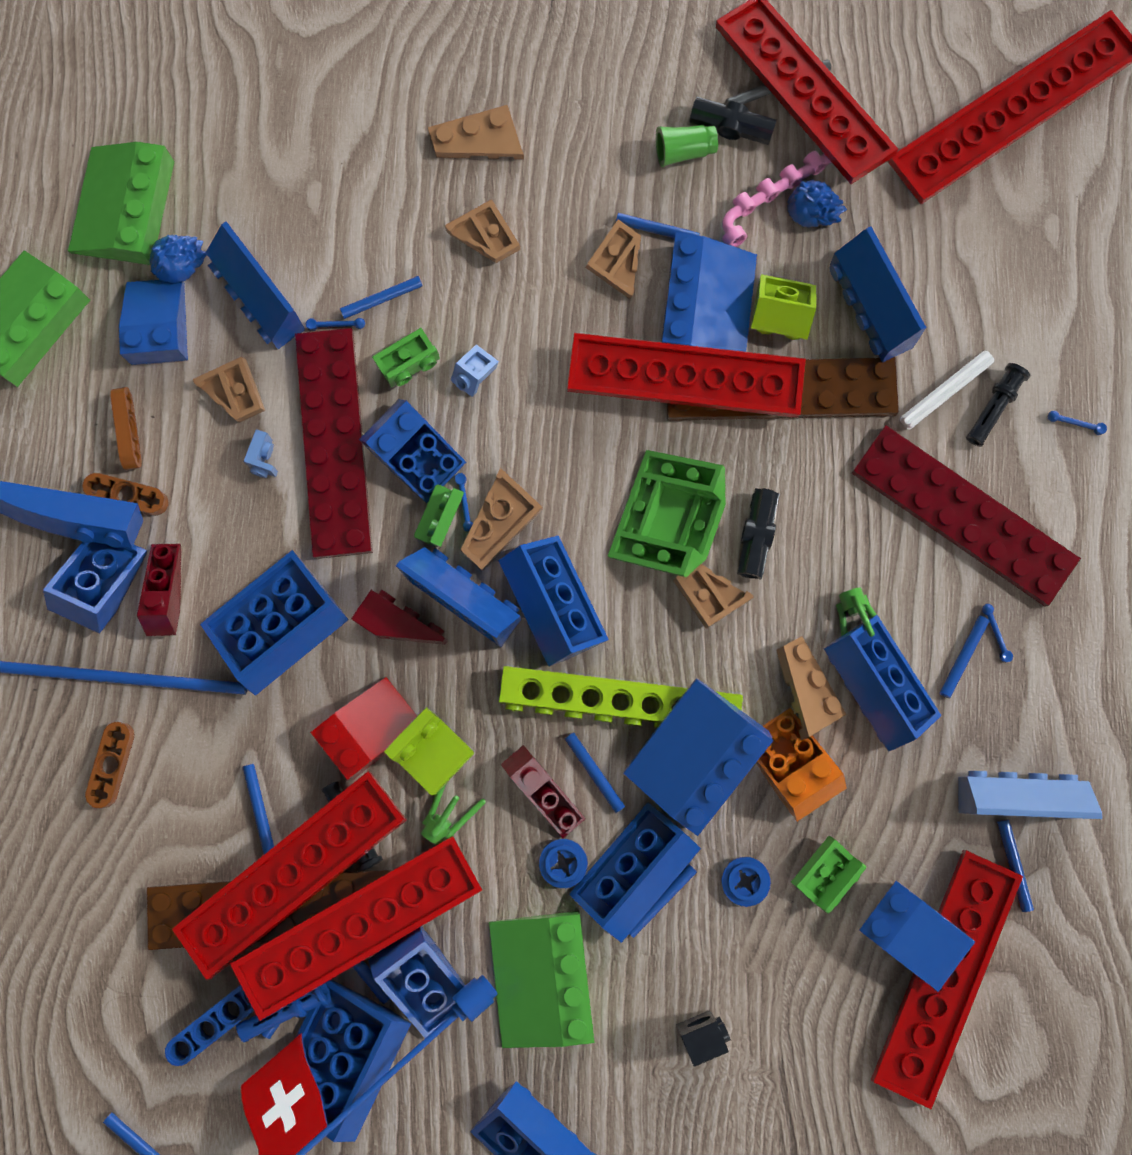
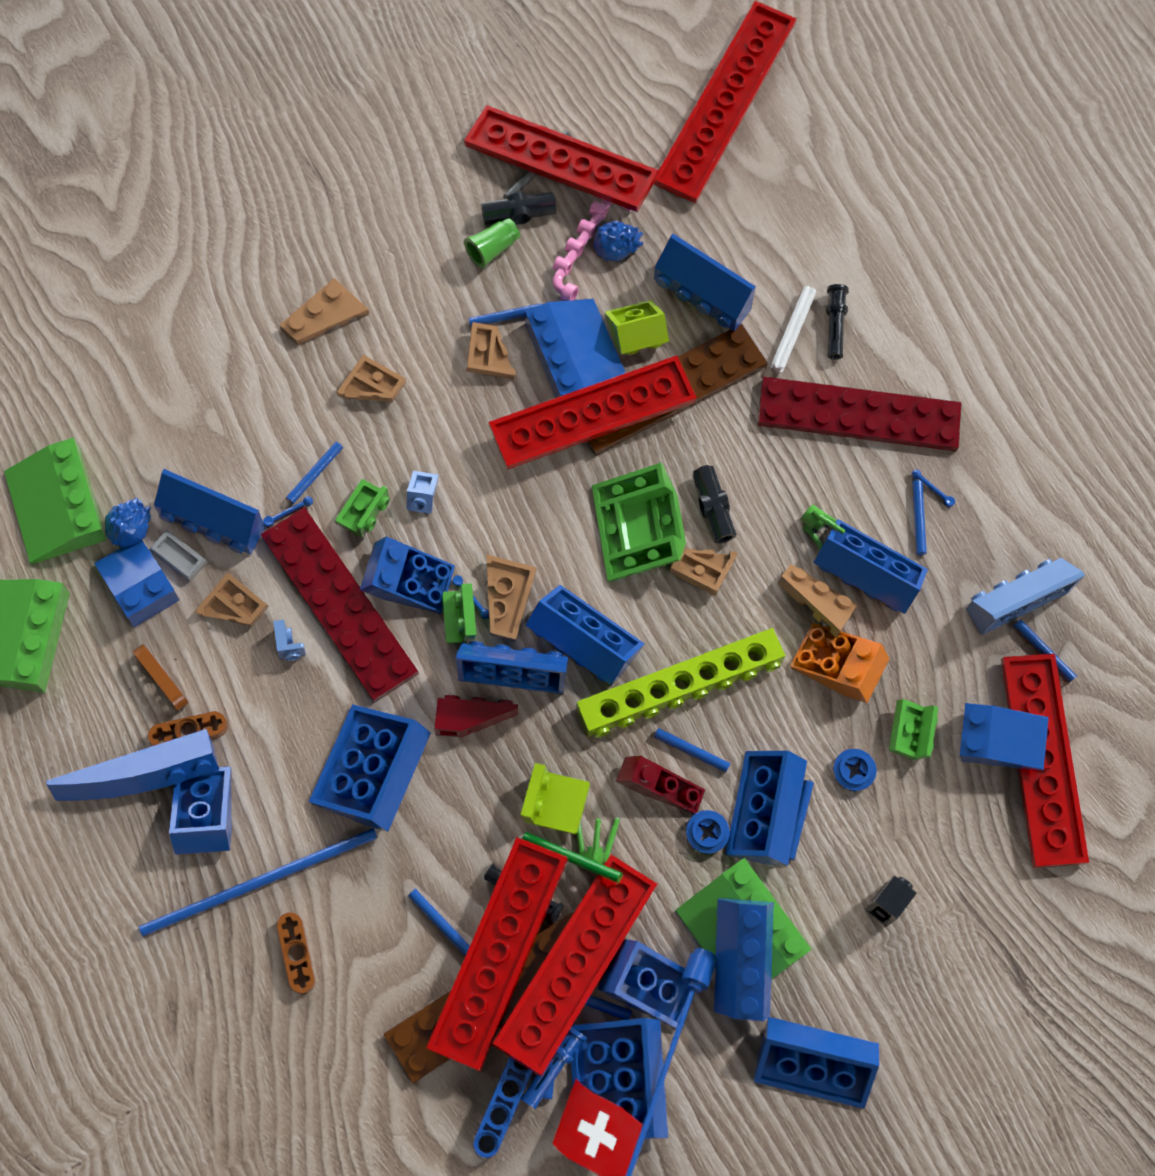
camera: 35 degrees left, 10 degrees down
dark red slope [137,544,181,636] -> none
red slope [310,677,417,780] -> none
blue slope [623,678,773,836] -> none
blue hinge [1047,411,1107,435] -> none
none -> light grey tile [149,530,207,582]
none -> green bar [522,832,623,883]
none -> blue slope [714,898,774,1021]

